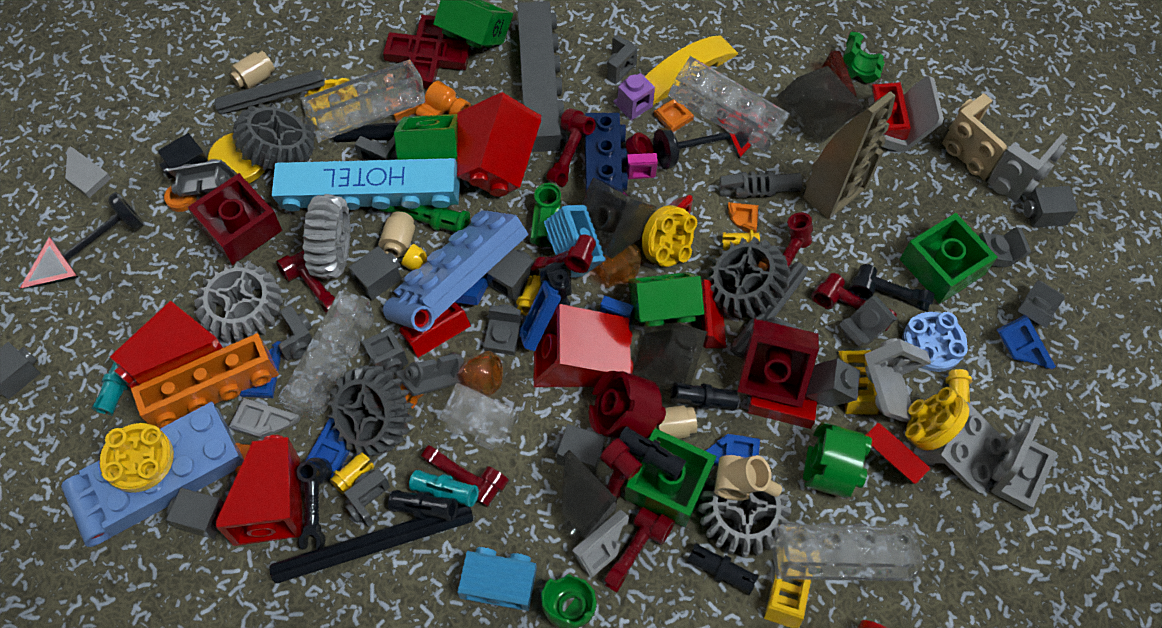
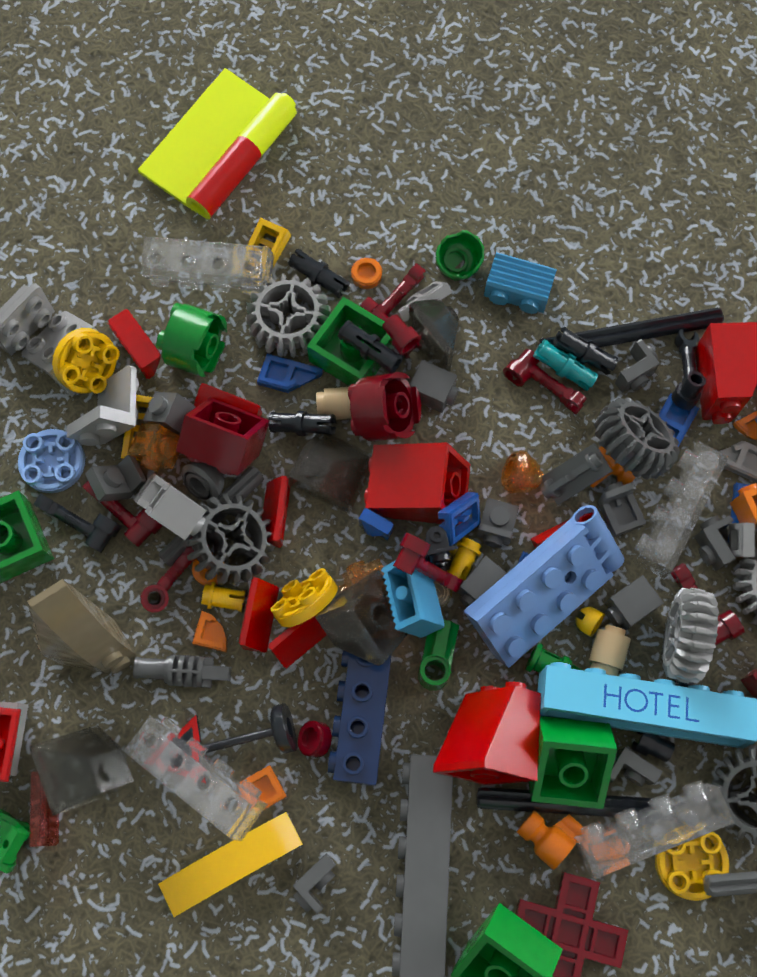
camera: 170 degrees left, 10 degrees up
yellow pin [330,452,374,494] -> none
clear brick [439,383,520,451] -> none
dark red brick [547,108,596,187] -> none
medium lavender brick [613,73,655,120] -> none
dark pink tile [626,153,658,179] -> none
green brick [628,272,704,327] -> none
tan piece [714,455,782,501] -> none
yellow pin [945,369,972,403] -> none
none -> clear orange brick [127,424,180,472]
none -> light grey arch [133,472,207,540]
none -> red slope [239,577,279,653]
none -> orange tile [351,258,382,289]
none -> light grey tile [729,523,755,557]

